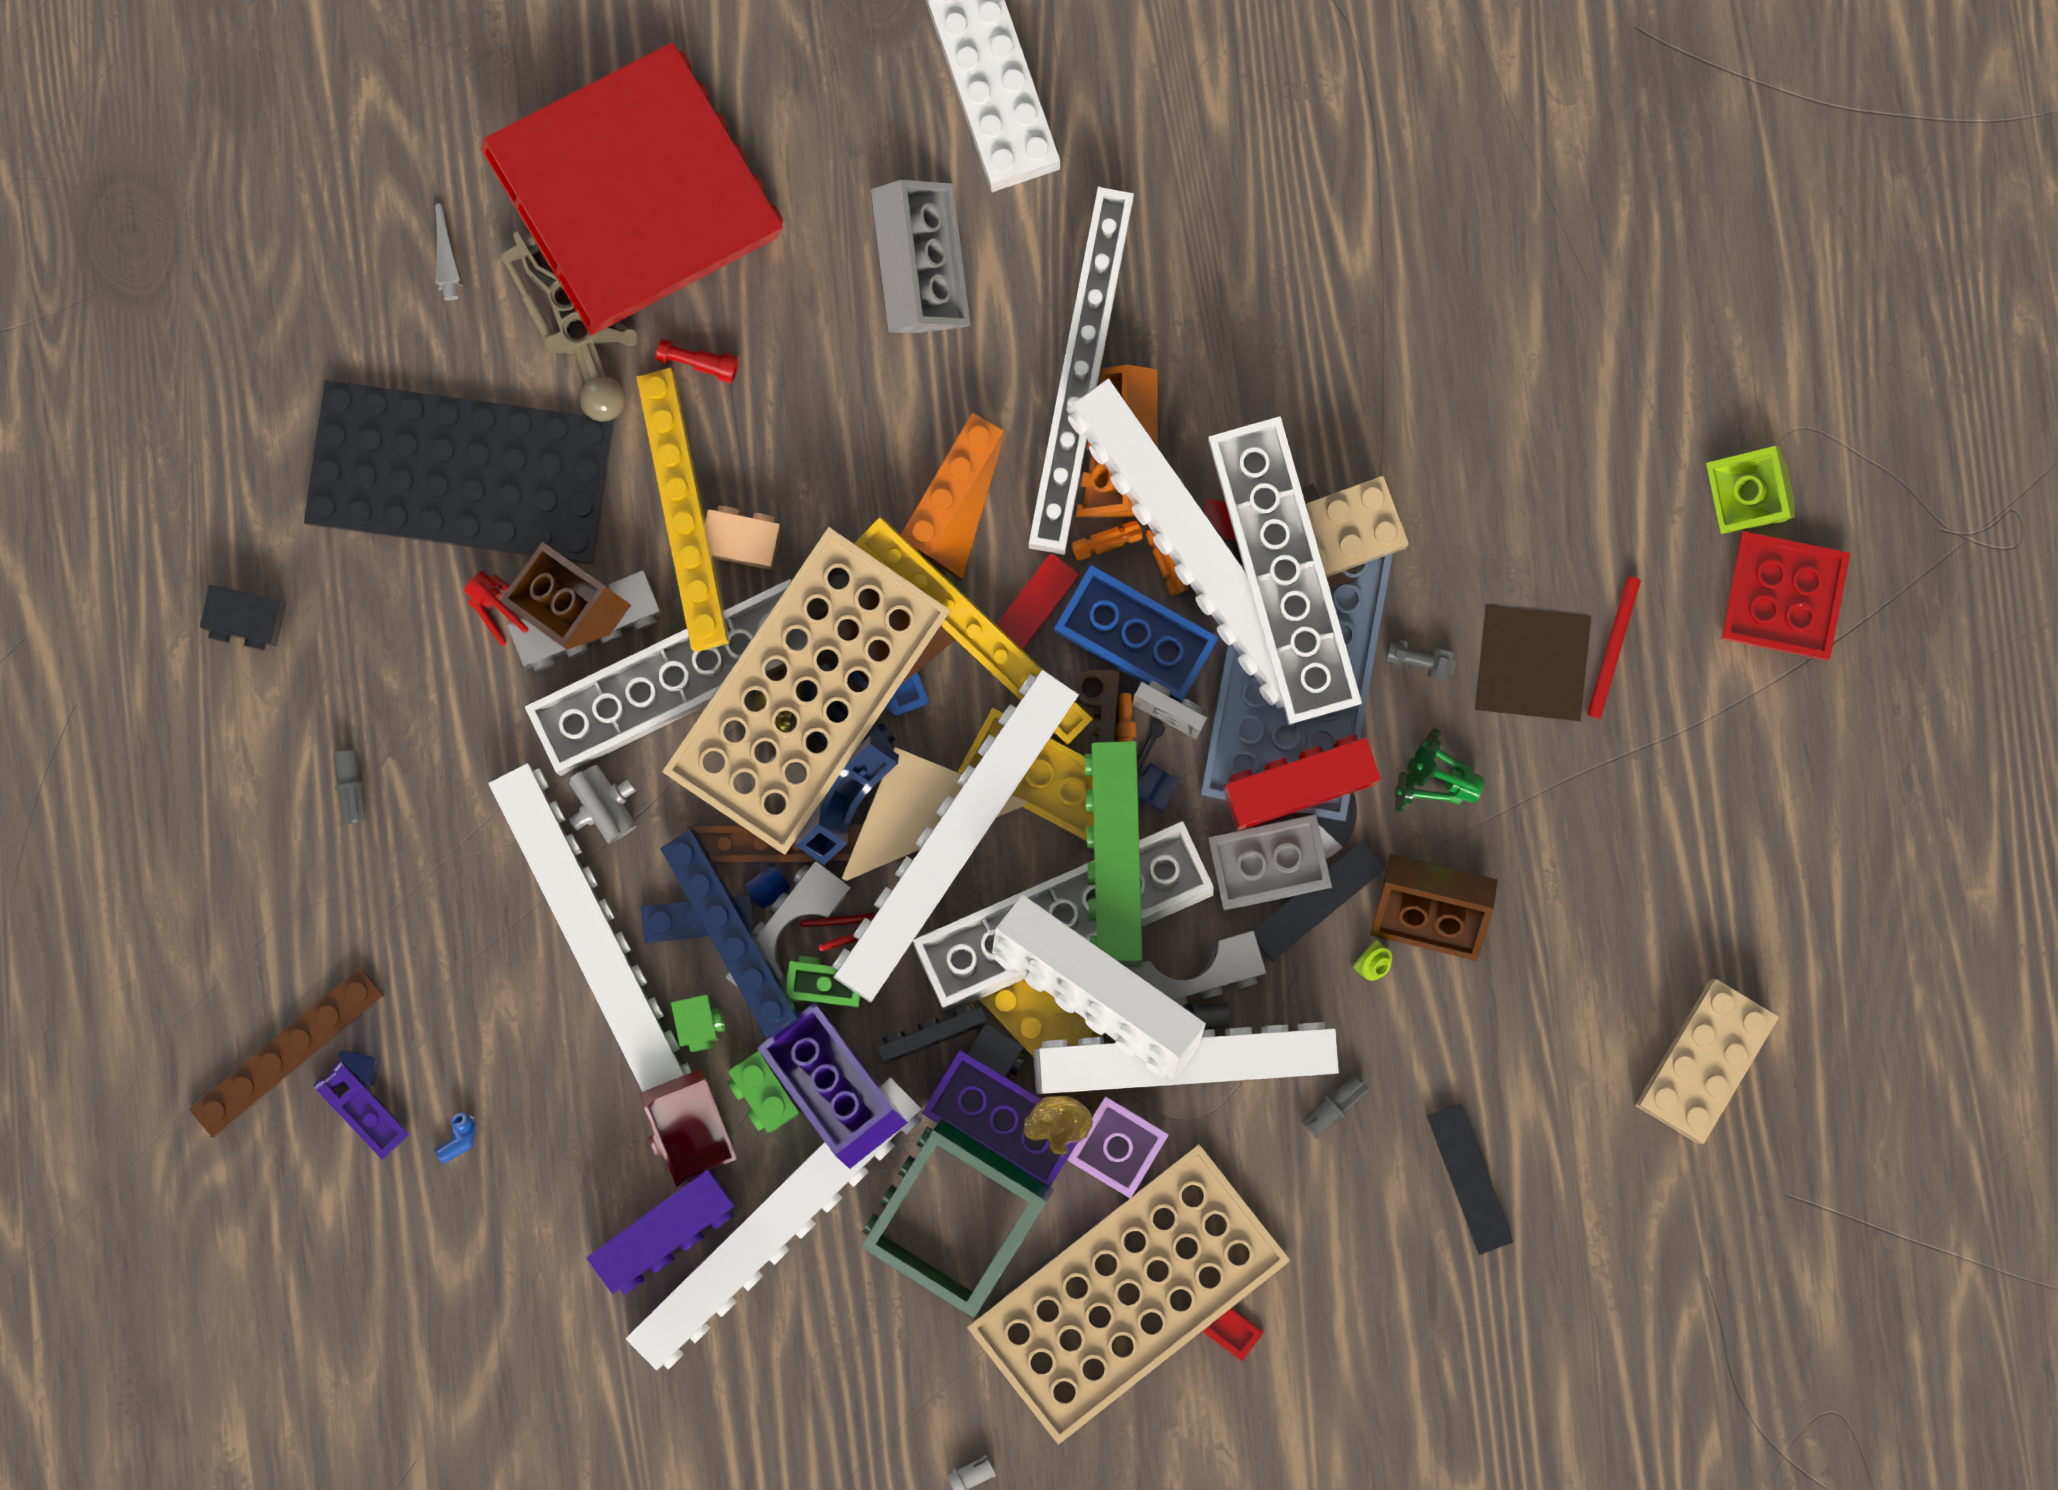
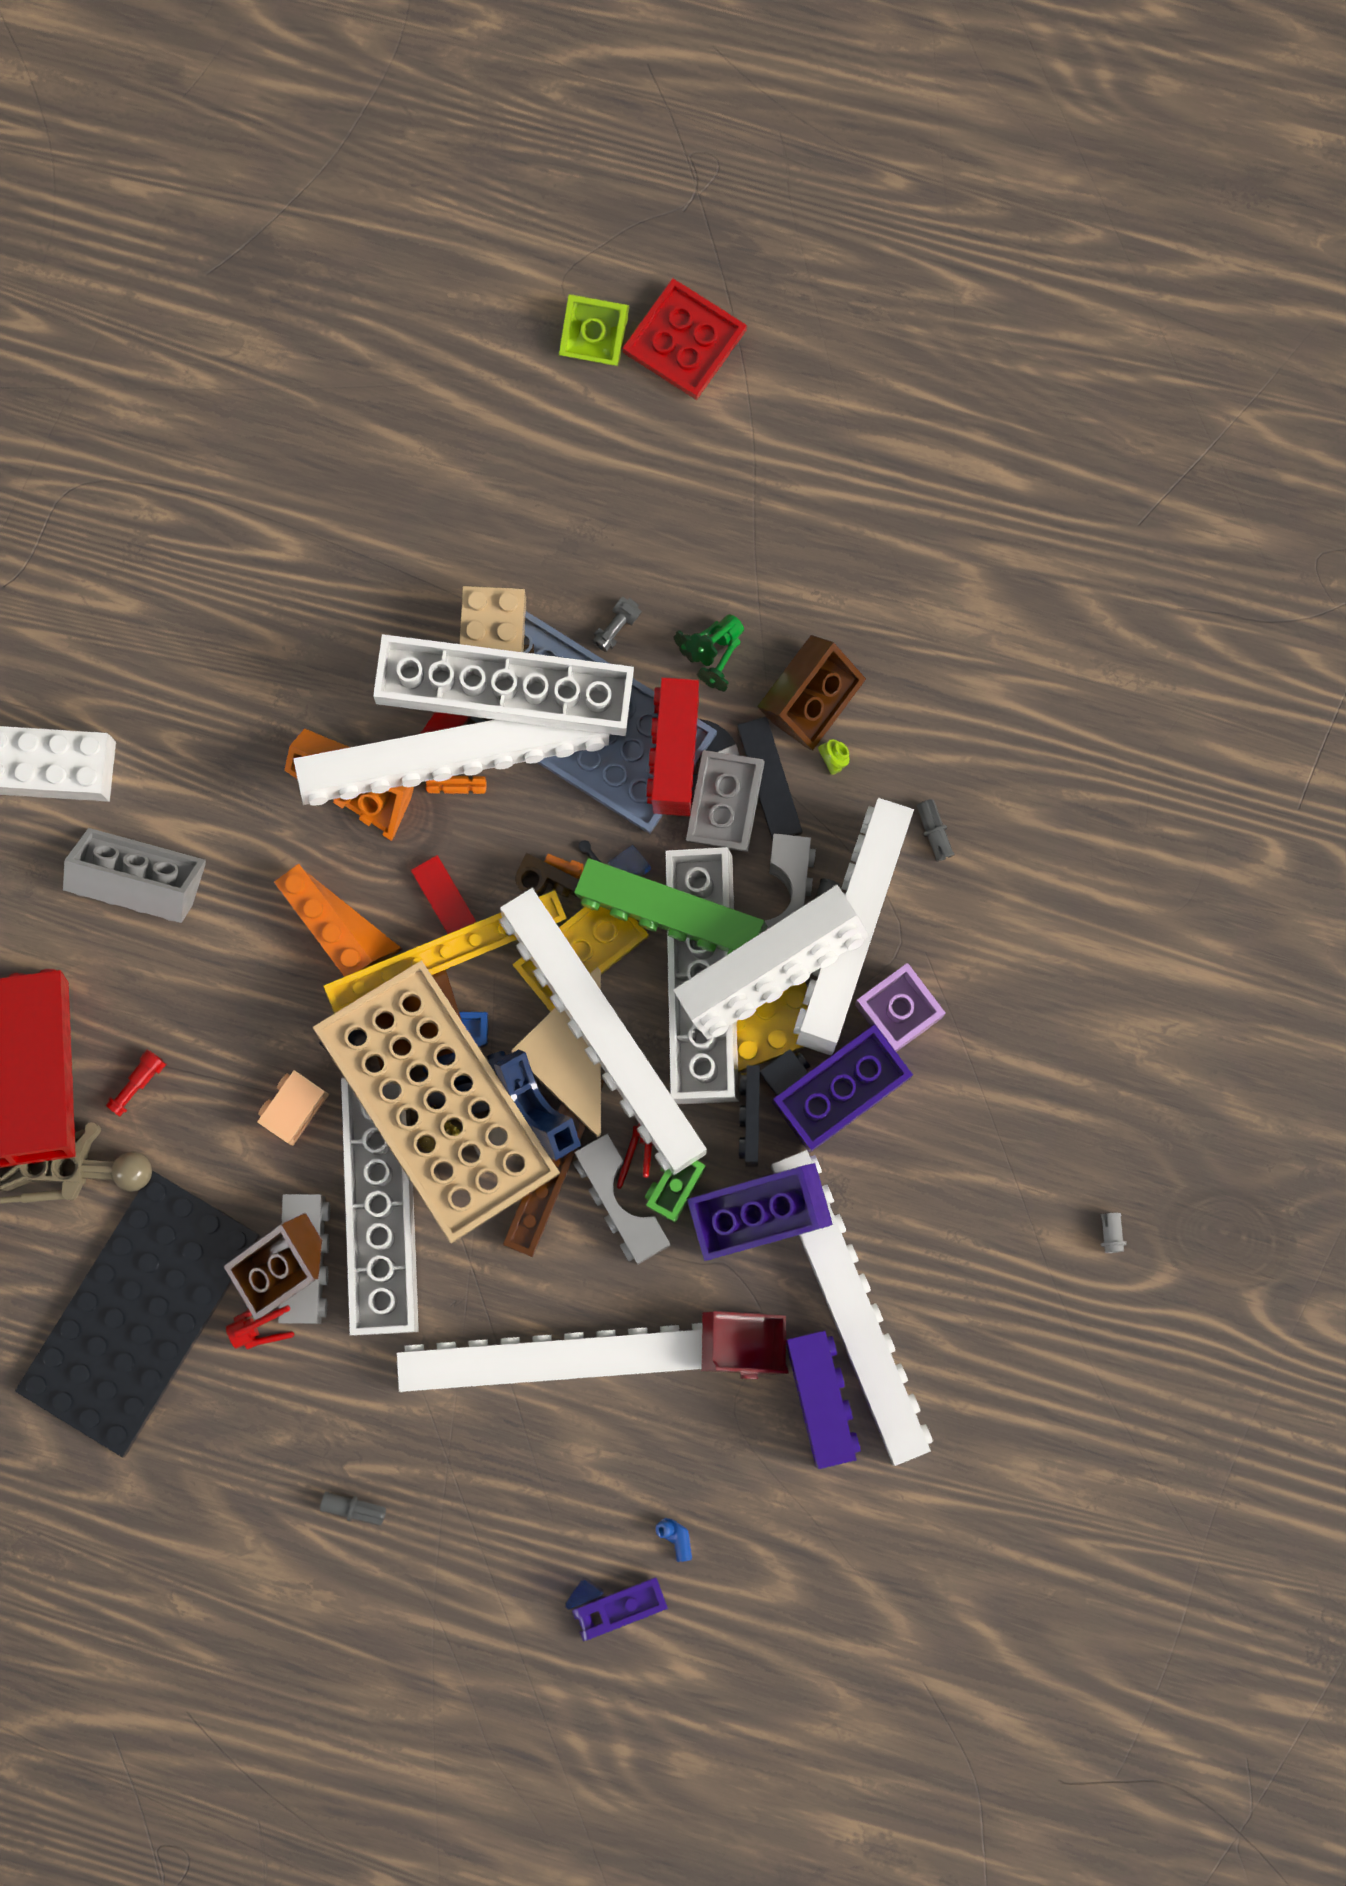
camera: 65 degrees left, 5 degrees down
reddish brown plate [189,967,384,1138] -> none
black brick [199,585,286,651] -> none
light grey pin [569,764,637,844] -> none
yellow plate [636,368,730,652] -> none
dark blue plate [641,895,755,943] -> none
dark blue plate [660,829,801,1038] -> none
bright green brick [671,995,726,1053] -> none
bright green brick [727,1051,801,1133] -> none
clear blue slope [745,865,790,909] -> none
window [861,1119,1054,1318] -> none
tan piece [967,1144,1291,1445] -> none
clear yellow hair [1023,1096,1094,1155] -> none
white brick [1029,187,1134,555] -> none
blue brick [1054,565,1219,703] -> none
orange axle [1072,521,1143,561] -> none
light grey plate [1132,681,1207,739] -> none
red tile [1202,1308,1264,1361] -> none
black tile [1426,1104,1514,1255] -> none
dark brown sticker [1475,605,1591,721] -> none
red bar [1587,576,1641,720] -> none
tan brick [1635,979,1779,1144] -> none

